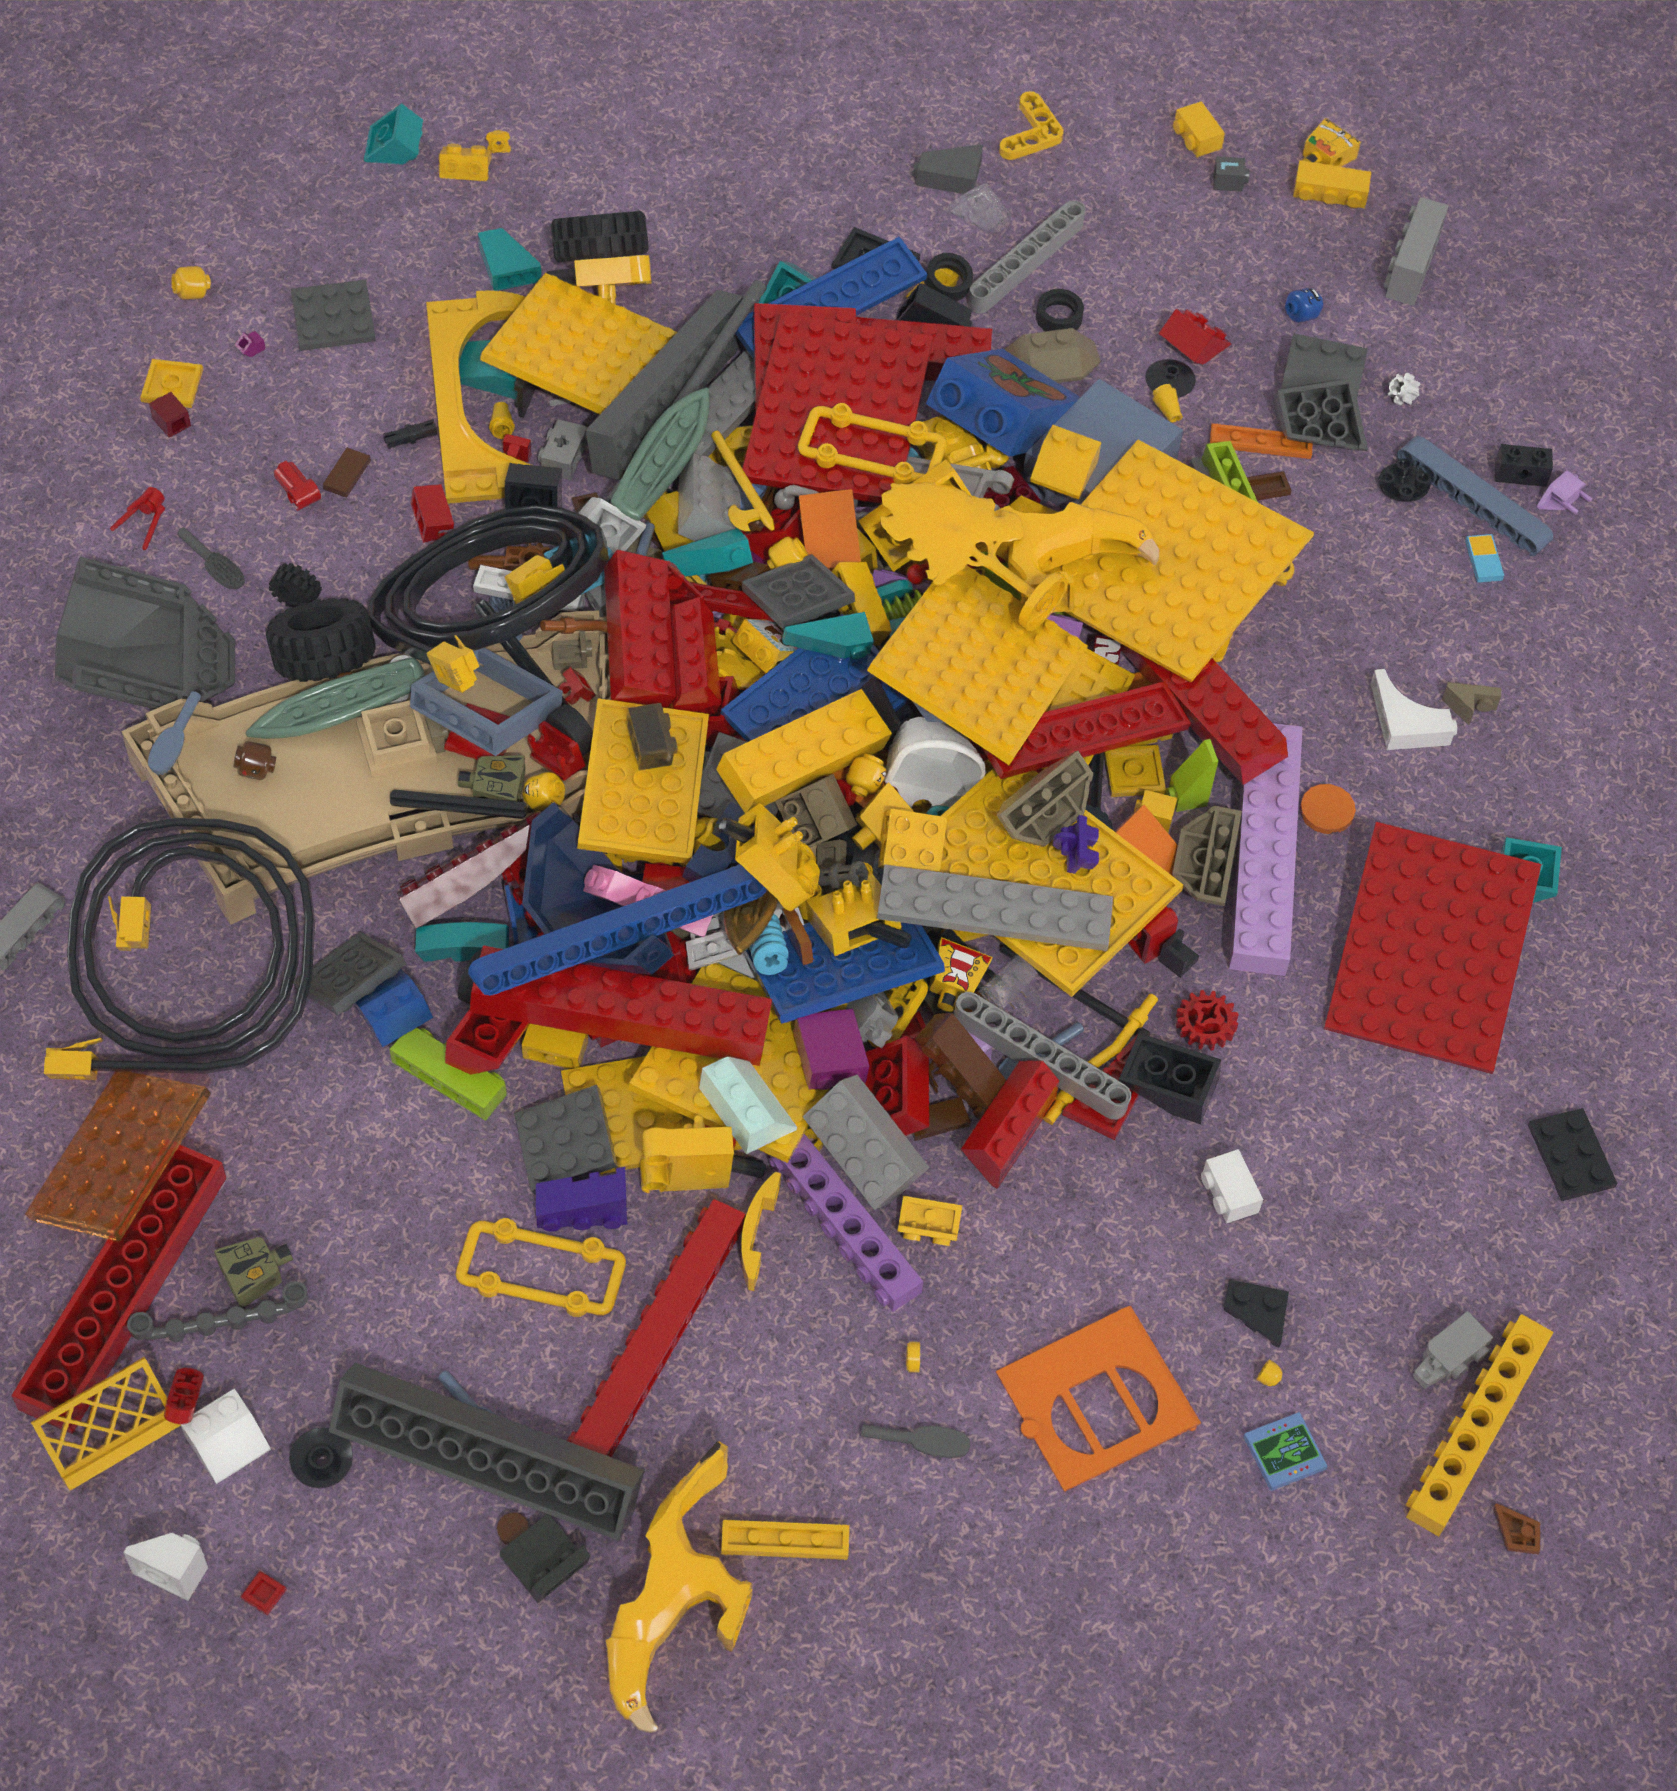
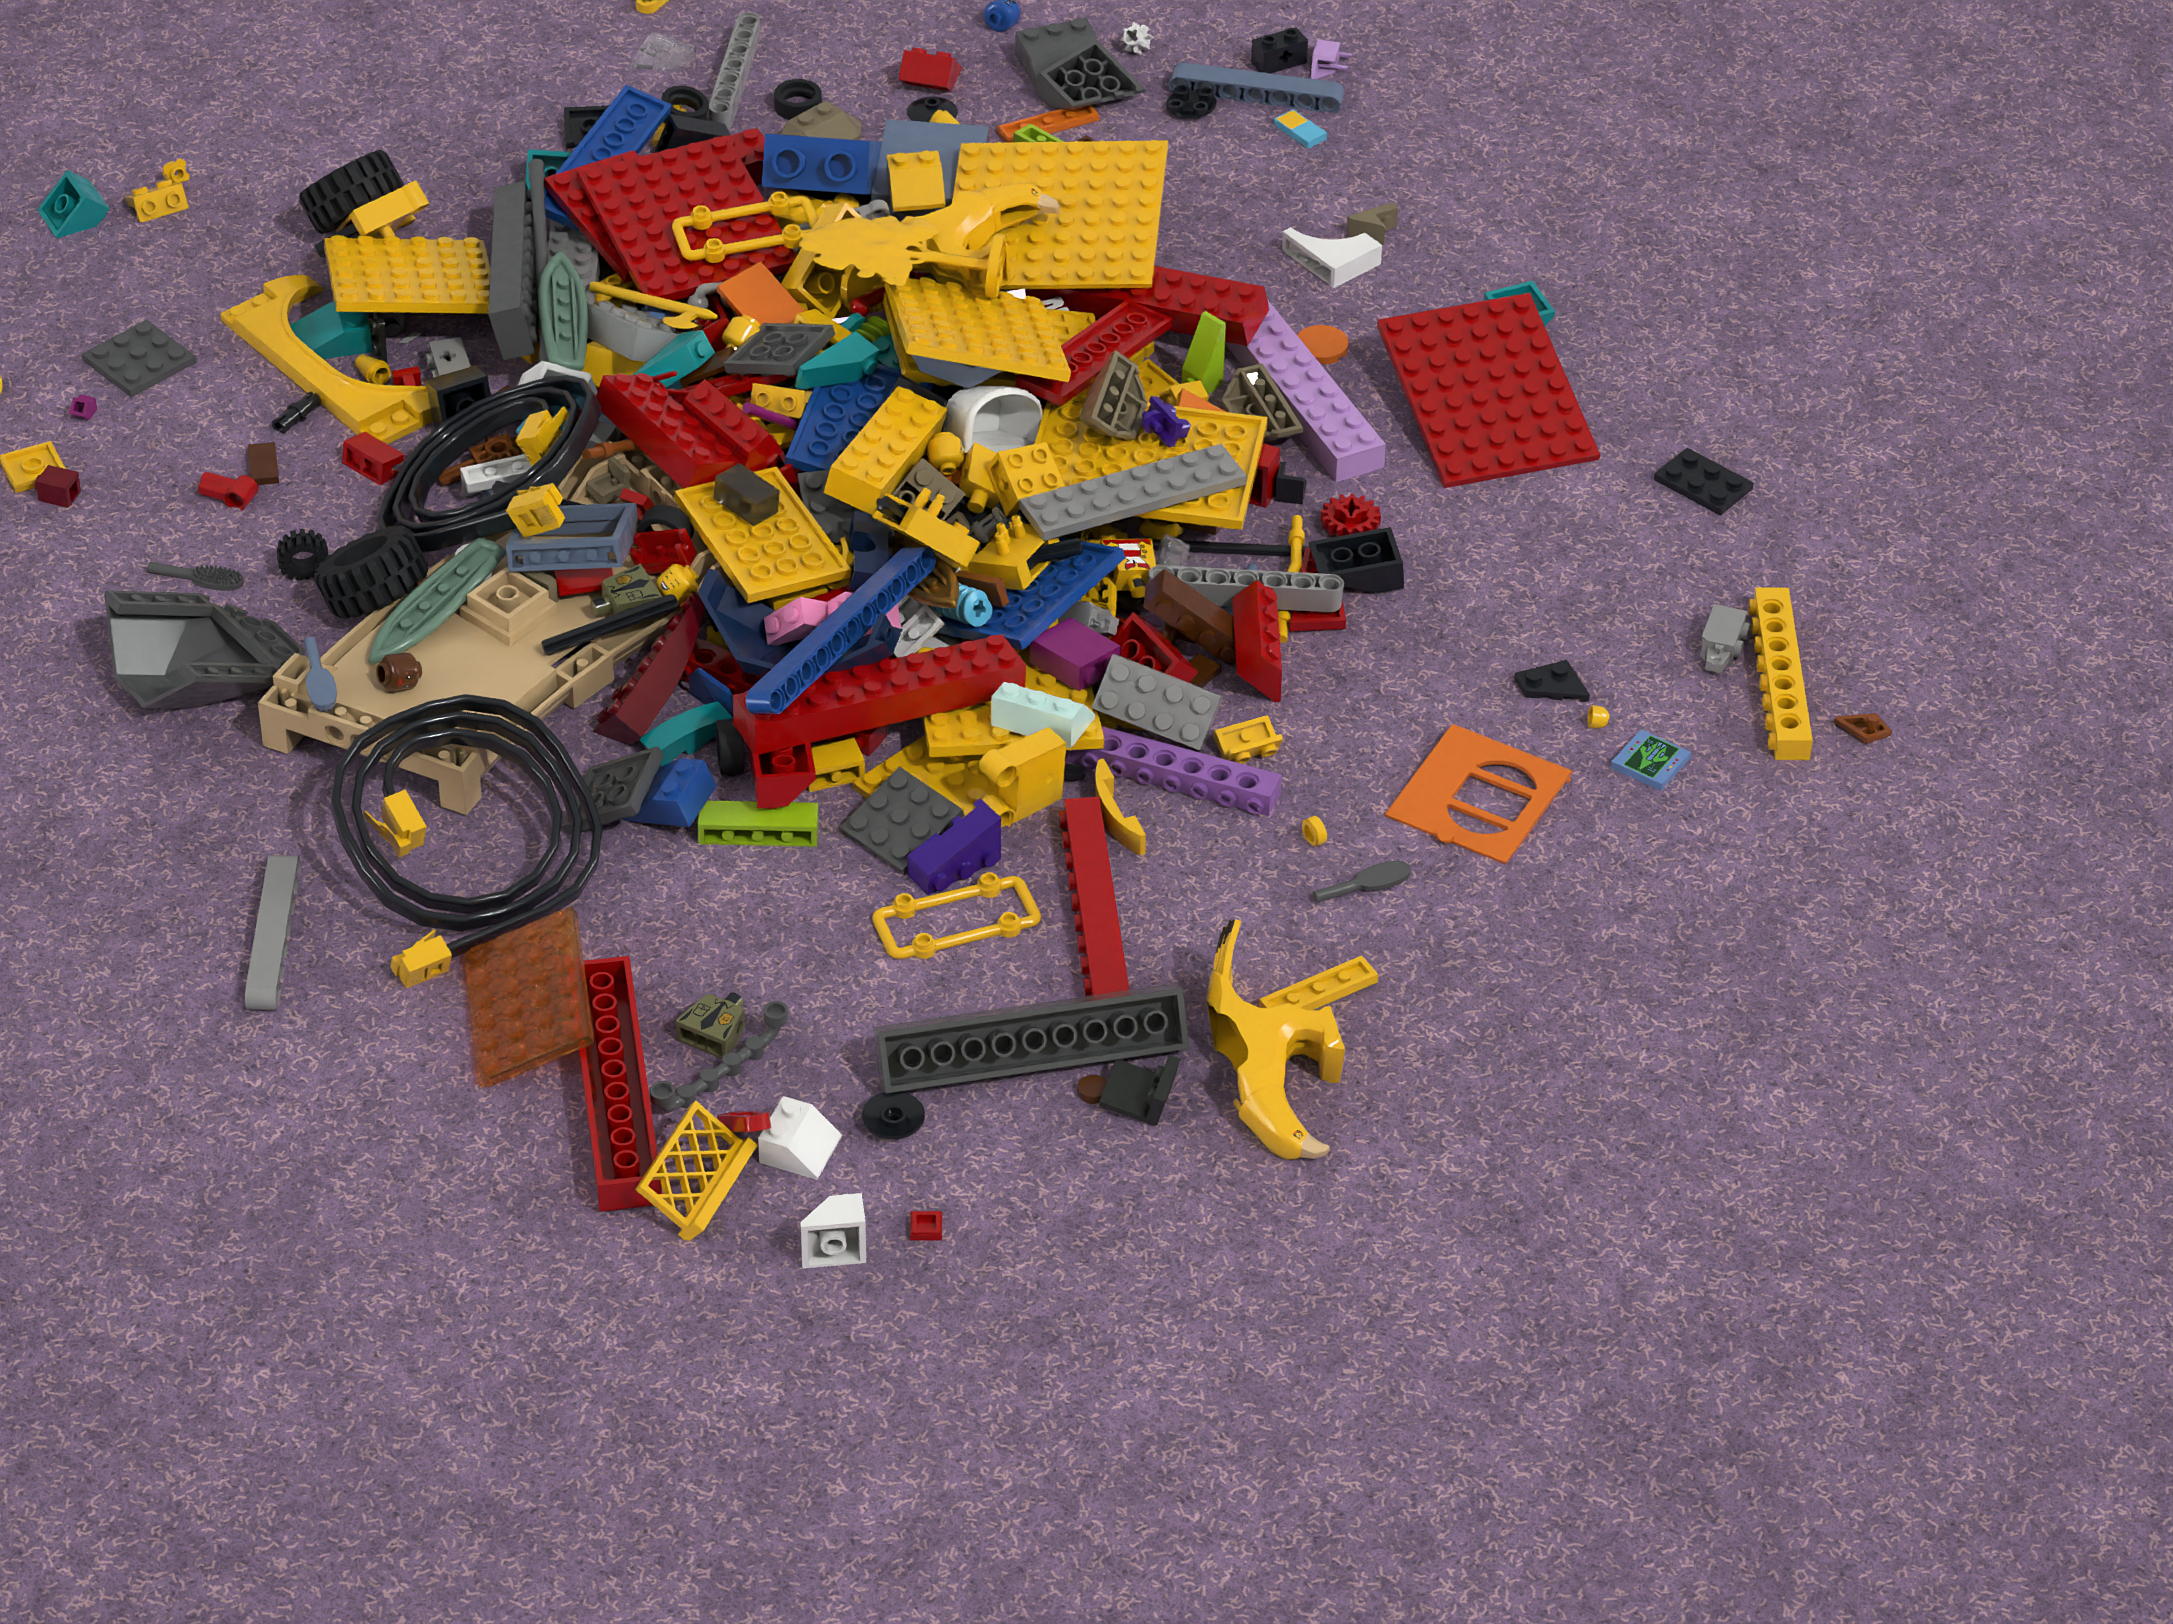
camera: 30 degrees left, 15 degrees down
red plant [110,487,165,550] -> none
teal slope [478,228,542,291] -> none
dark grey slope [912,144,983,196] -> none
white brick [1201,1149,1263,1224] -> none
none -> magenta bar [742,402,800,431]

